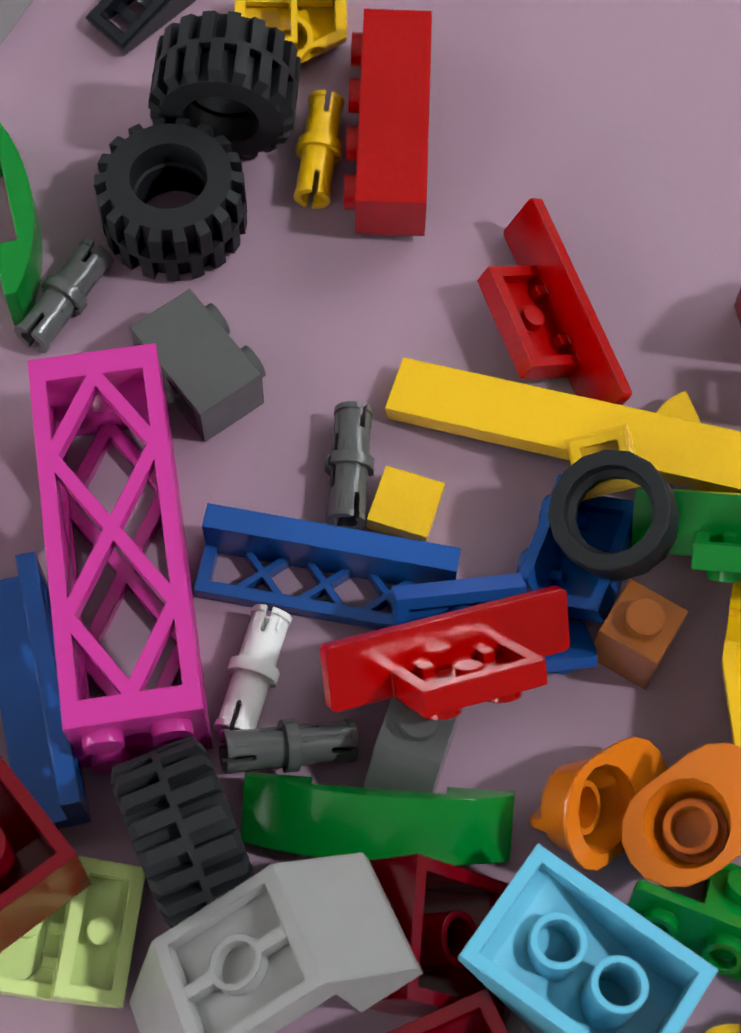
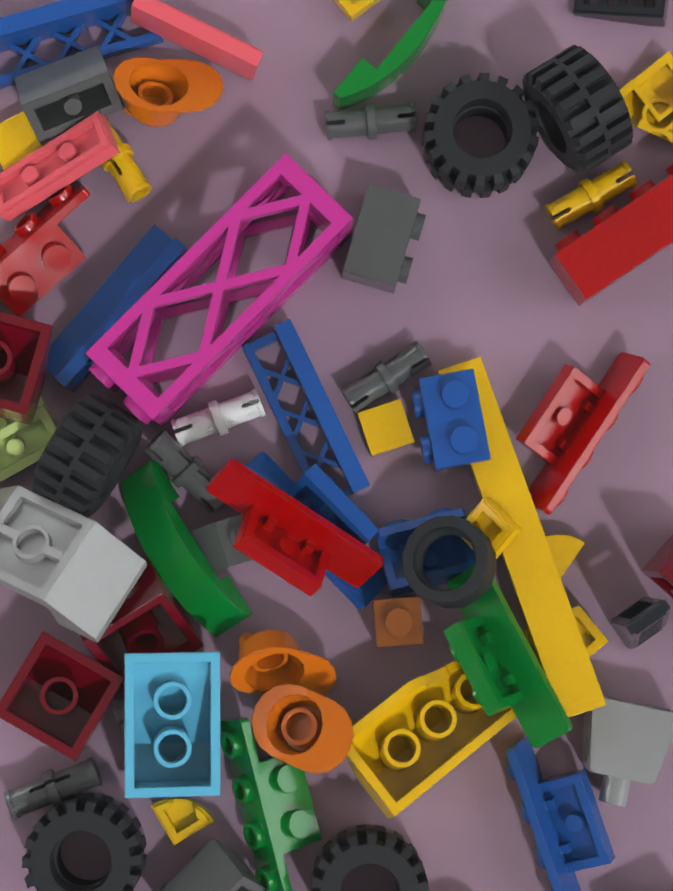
camera: 50 degrees right, 20 degrees up
none -> blue bracket [411,369,491,472]

